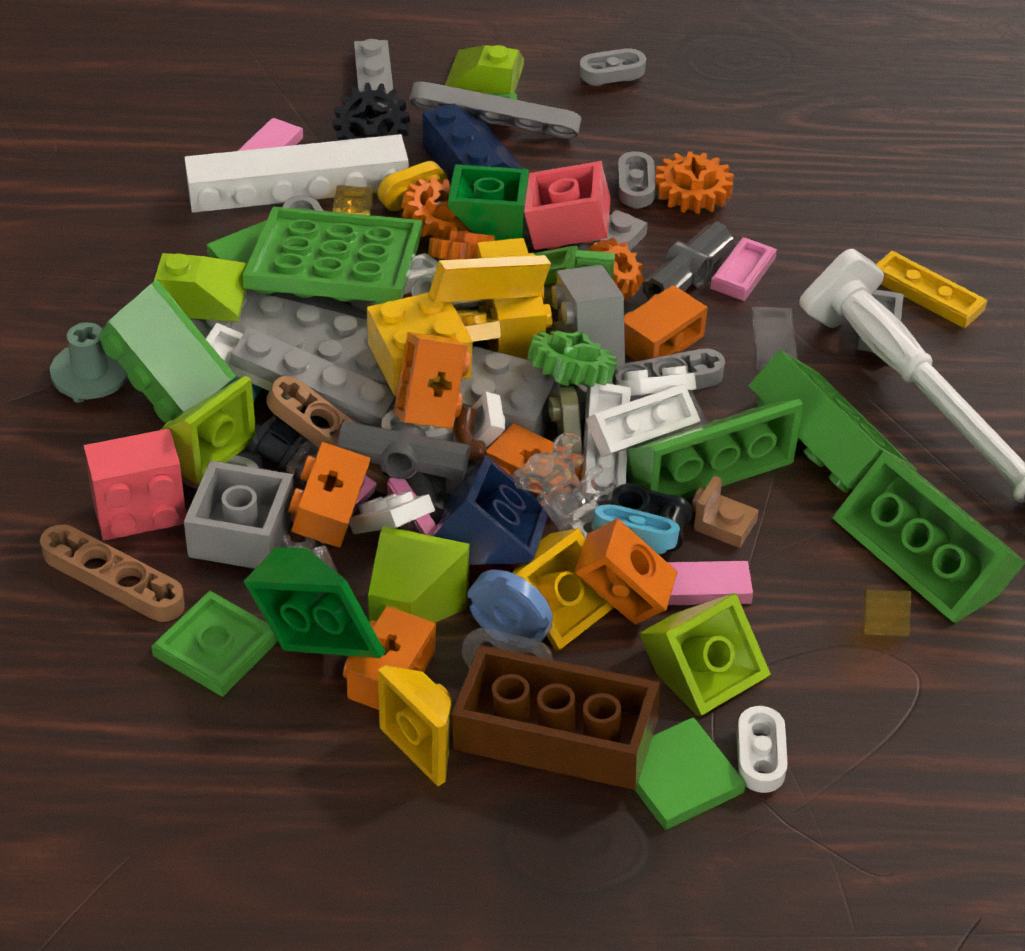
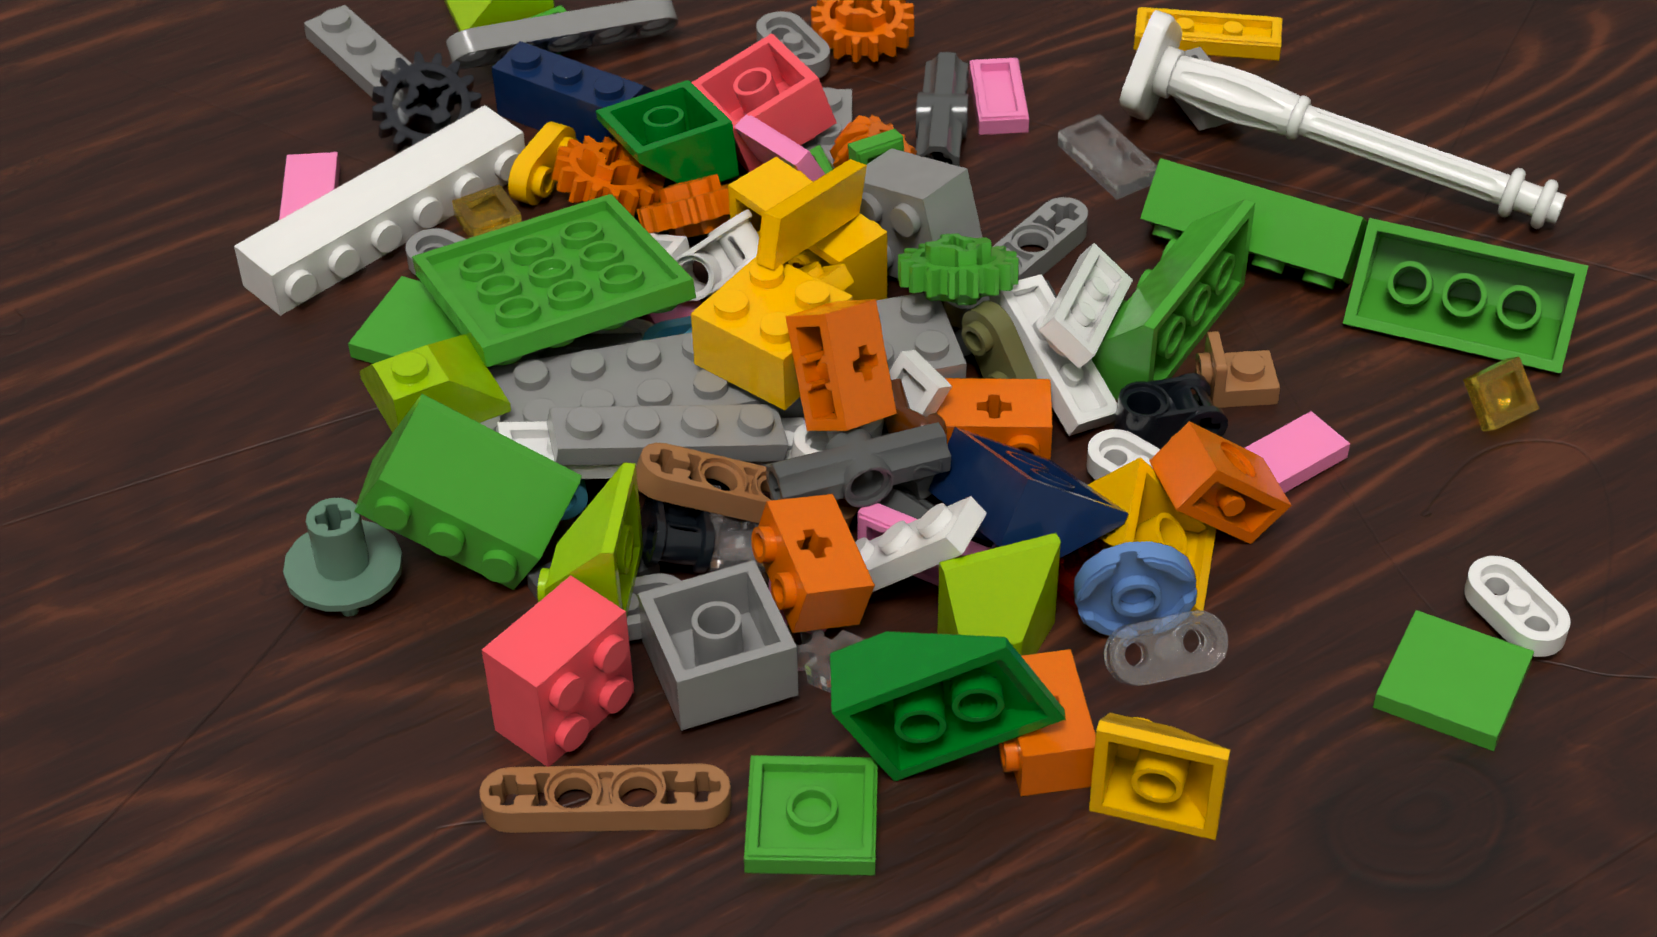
camera: 30 degrees left, 0 degrees up
reddish brown brick [451,645,660,790] -> none
clear plate [513,433,585,495] -> none
clear plate [536,465,617,531] -> none
medium azure plate [592,505,680,554] -> none
white plate [616,366,696,396] -> none
orange brick [624,285,708,361] -> none
lime slope [639,593,771,716] -> none
none -> bright pink tile [734,114,825,182]

